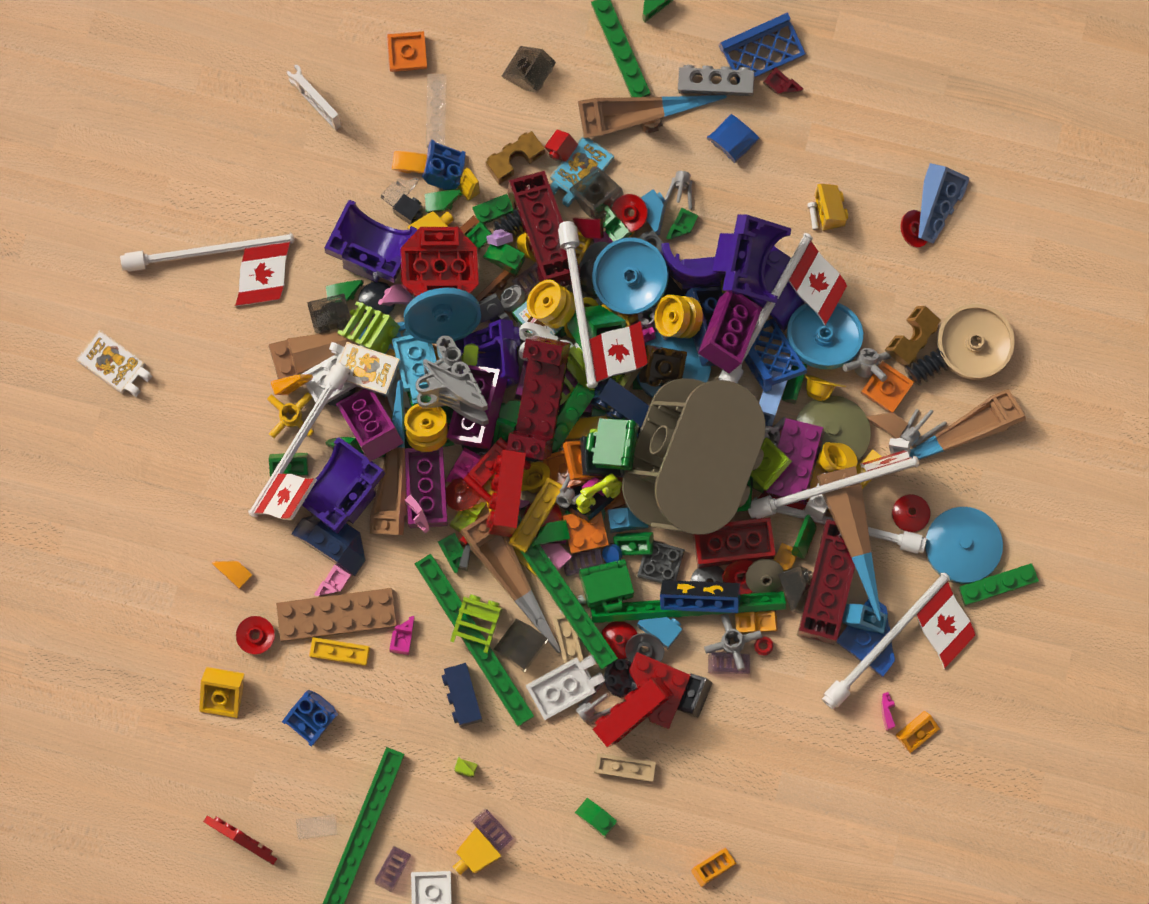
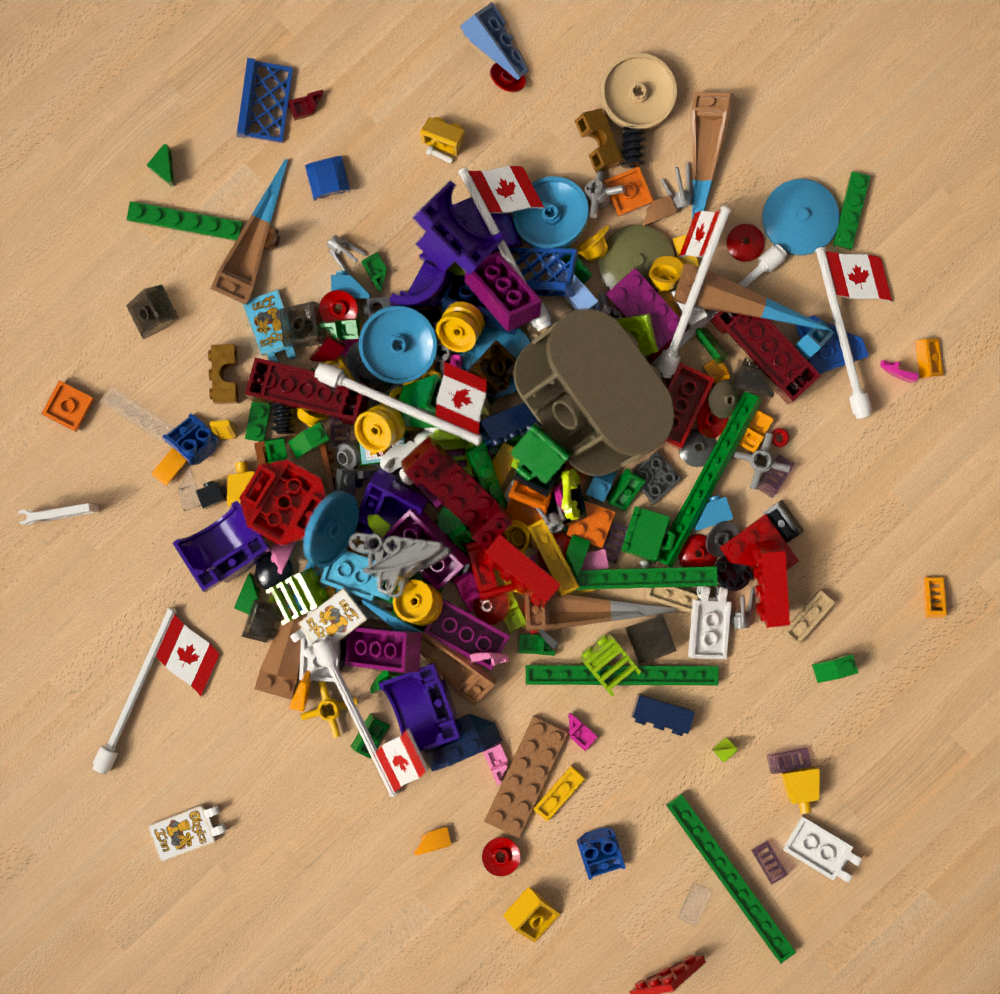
camera: 55 degrees left, 10 degrees up
green slope [425,190,463,213] -> none
lavender plate [486,229,513,246] -> none
red brick [545,129,578,162] -> none
blue tile [602,544,622,563] -> none
brick [660,580,740,613] -> none
light grey brick [678,65,754,96] -> none
white plate [889,438,911,456] -> none

